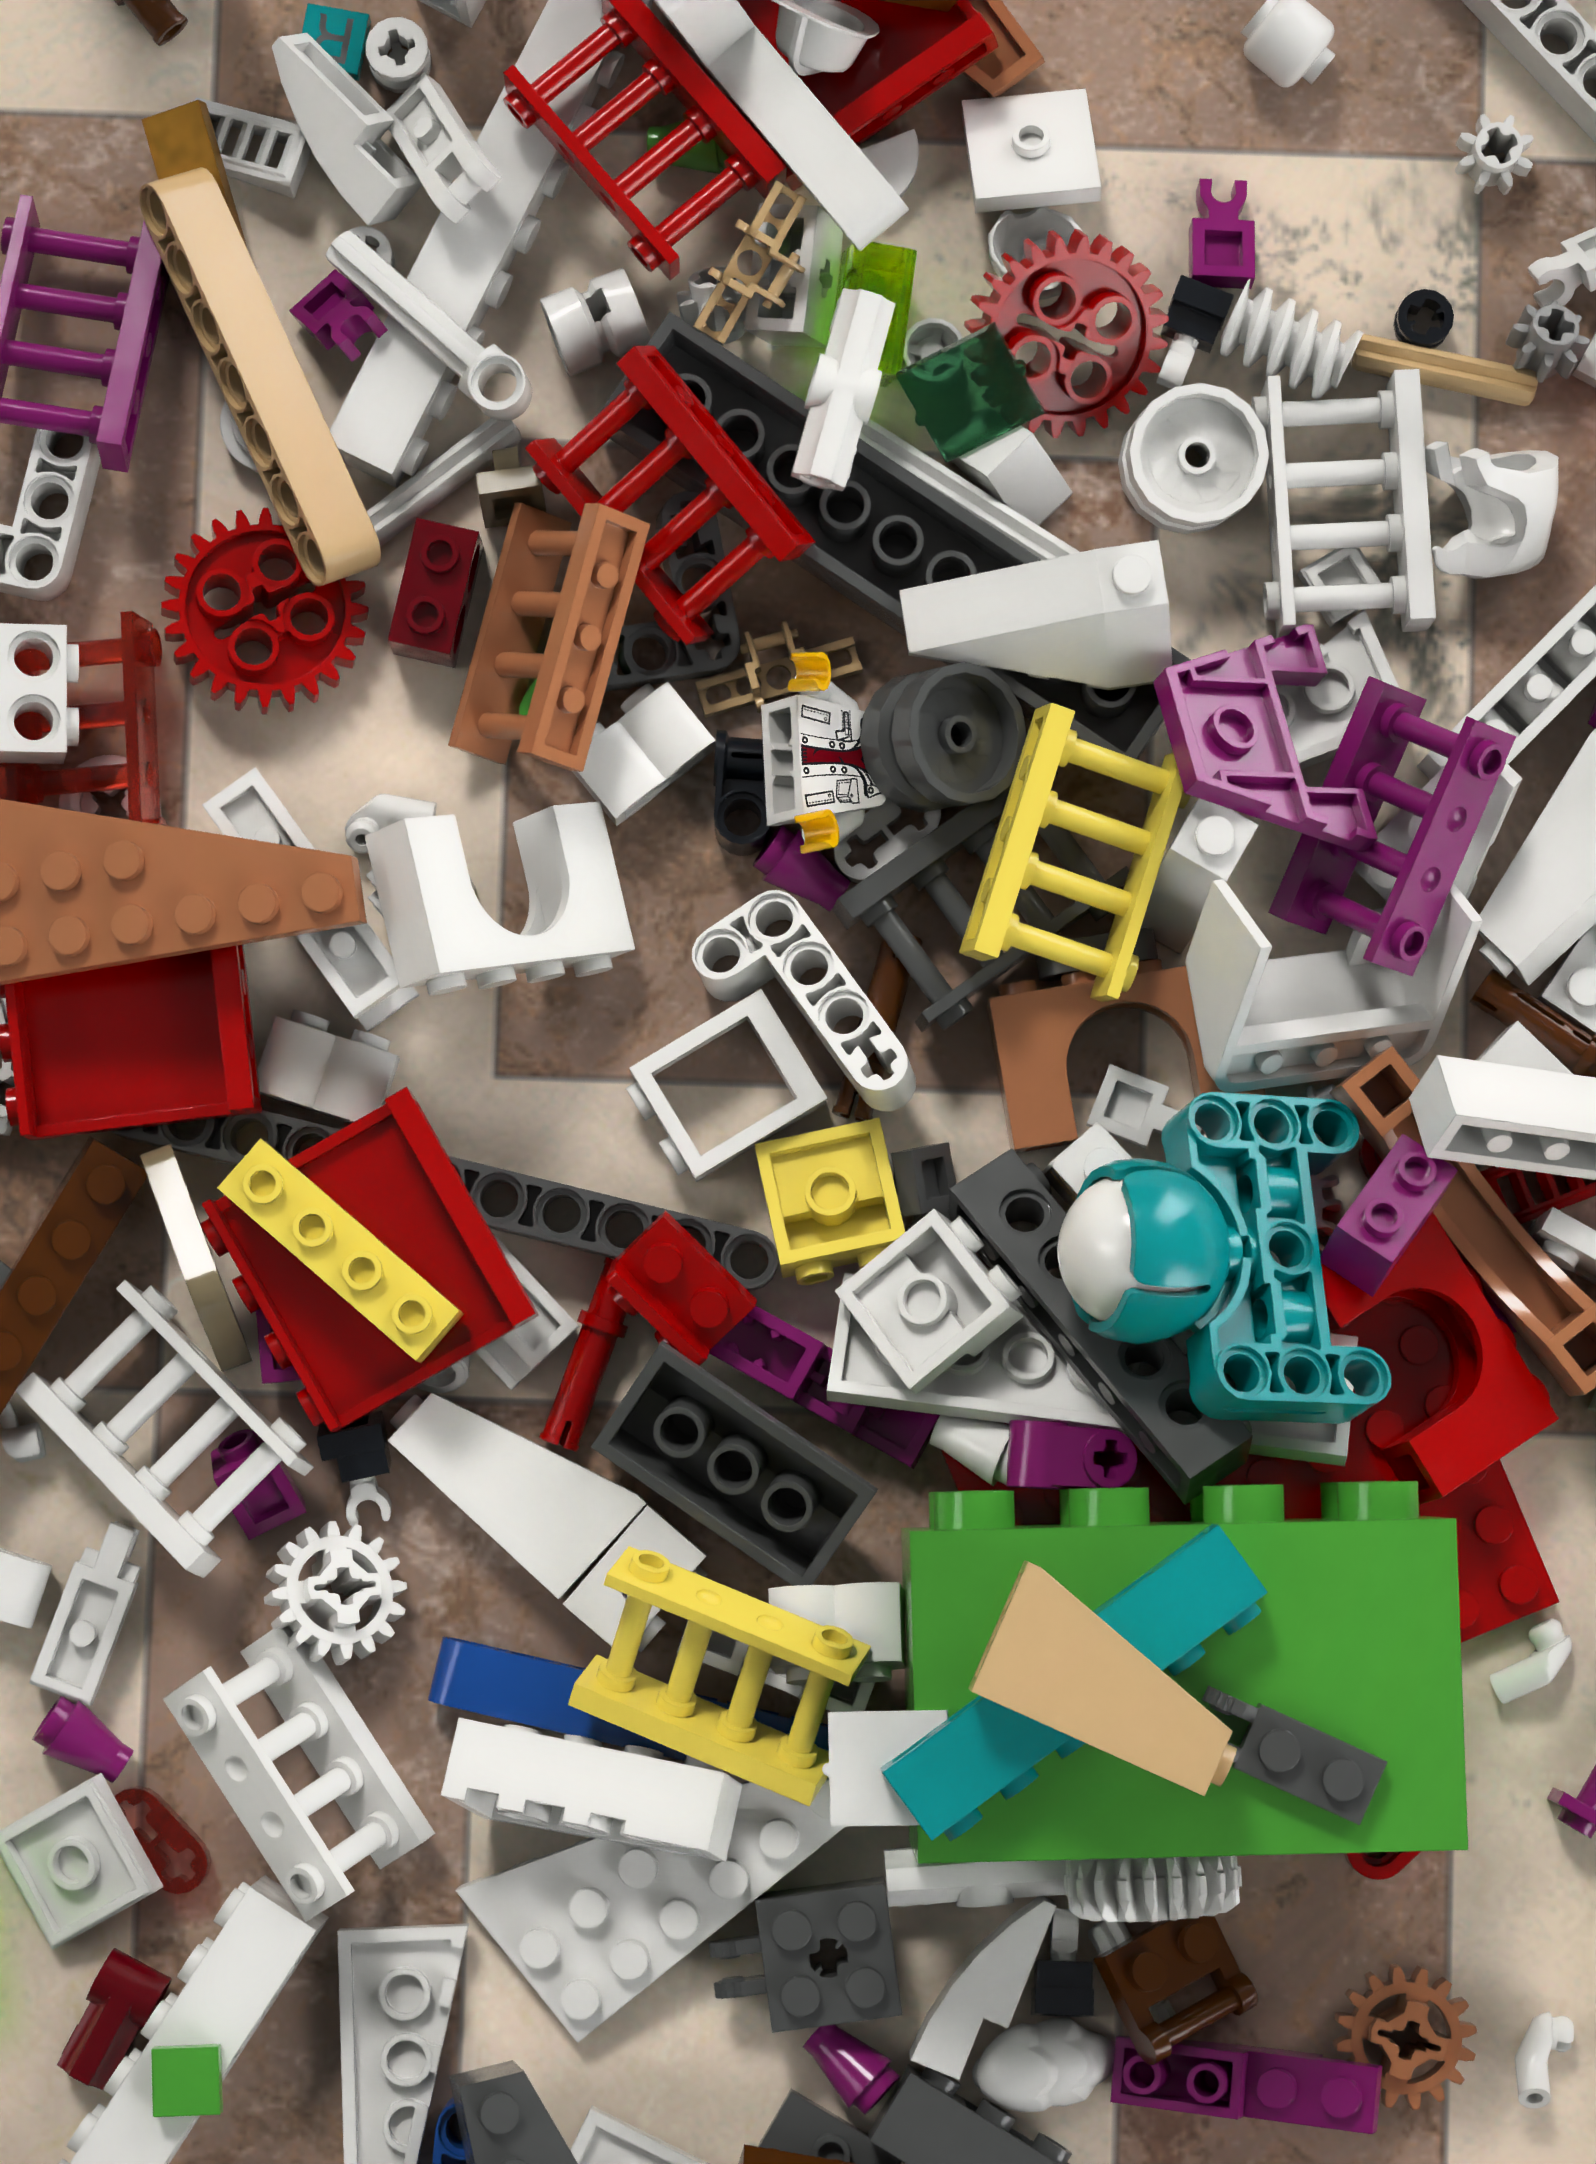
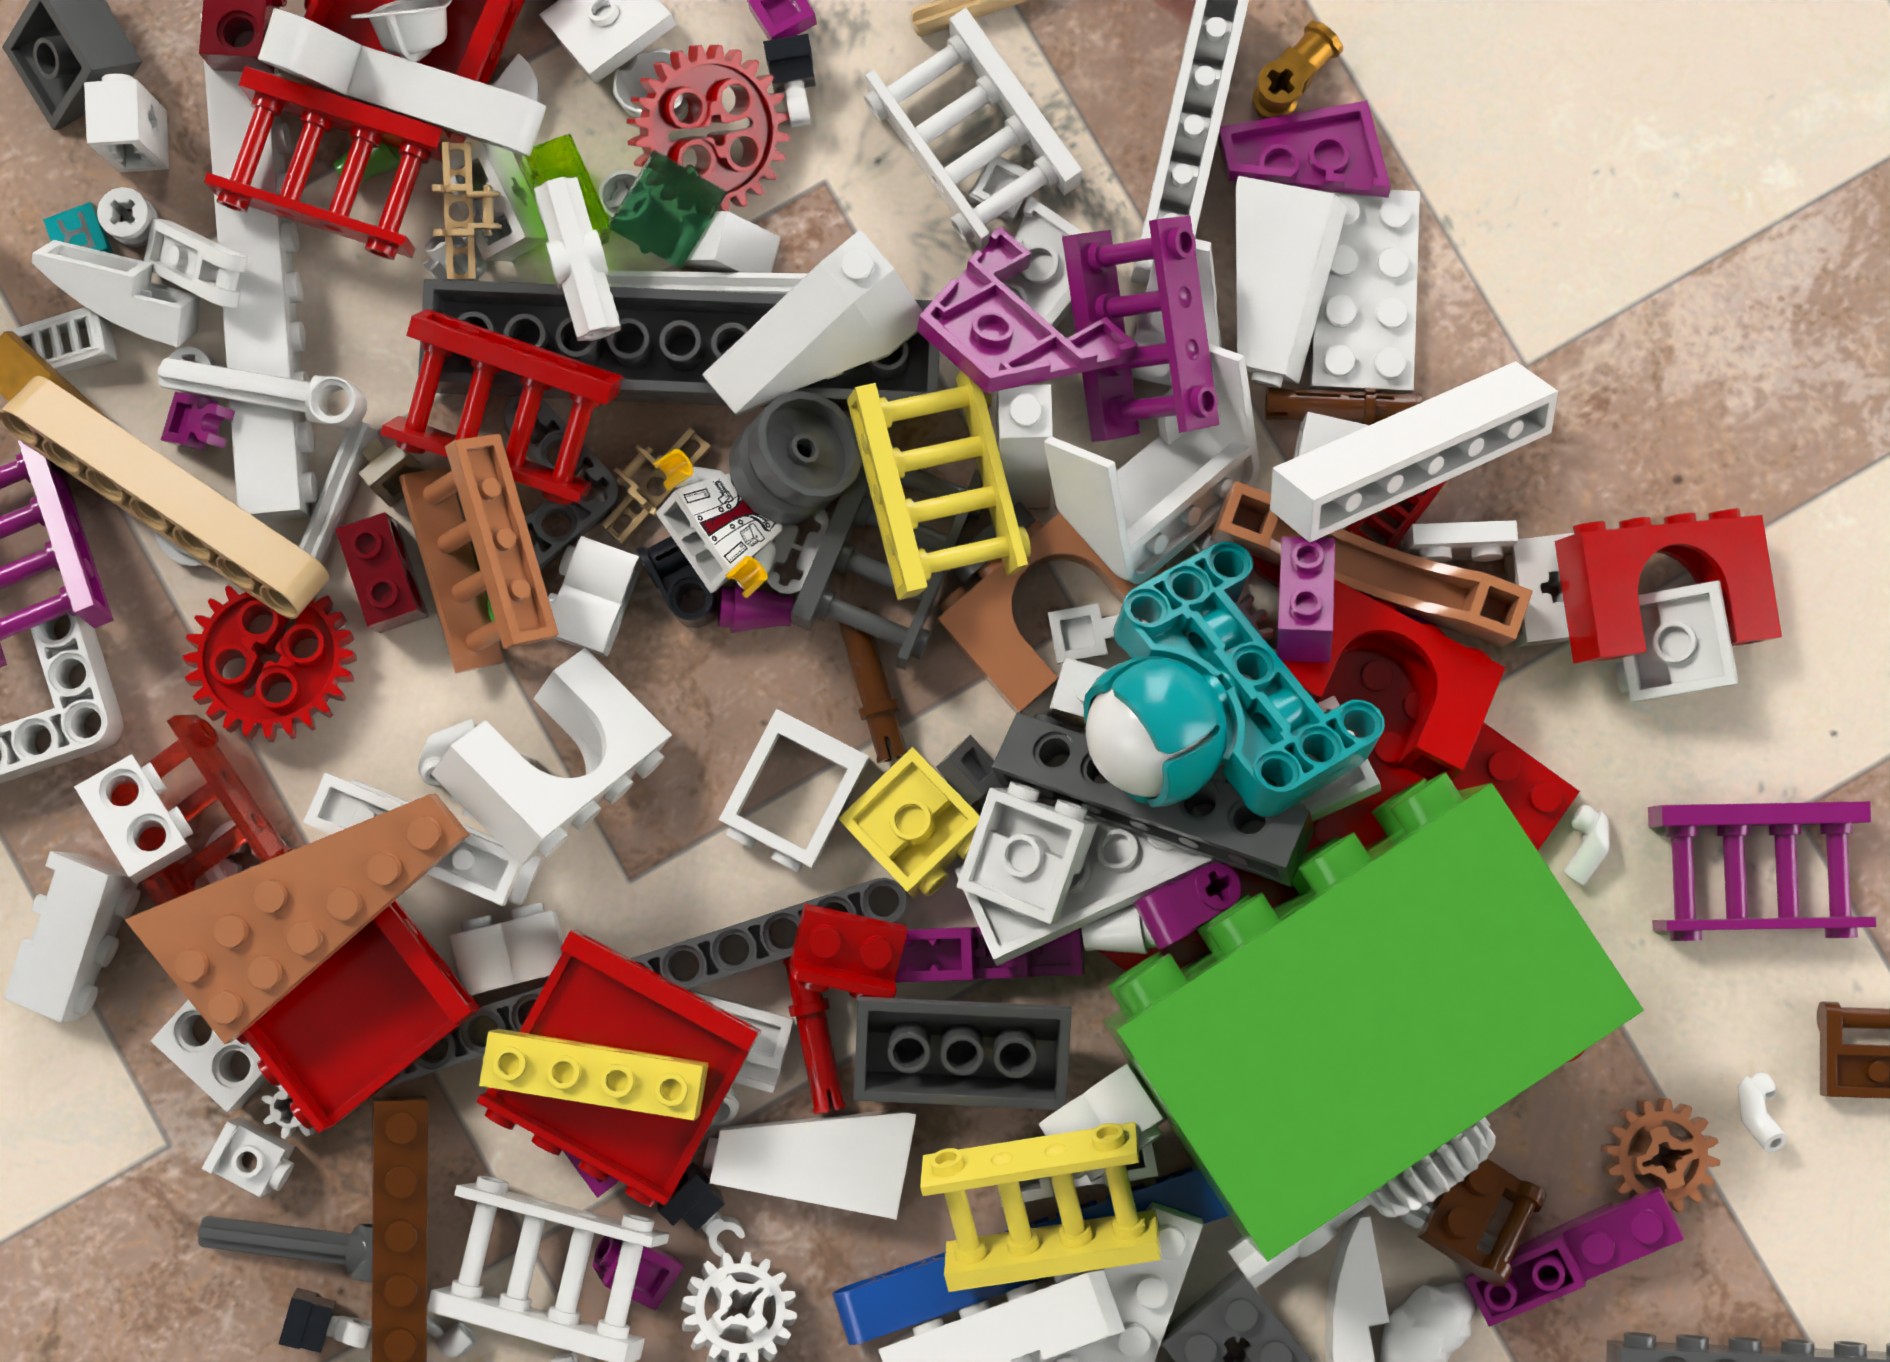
camera: 30 degrees left, 0 degrees up
beam [140,1144,252,1372] -> none
white wheel [540,268,650,377] -> none
white brick [563,1505,708,1652] -> none
white beam [692,890,916,1111] -> none
white piece [822,1710,948,1827] -> none
teal brick [881,1524,1268,1841] -> none
tan slope [968,1560,1237,1797] -> none
black piece [1031,1908,1094,2018] -> none
white wheel [1118,383,1269,534] -> none
dark grey hinge [1202,1686,1387,1825] -> none
white piece [1220,279,1363,400] -> none
white piece [1425,441,1559,579] -> none

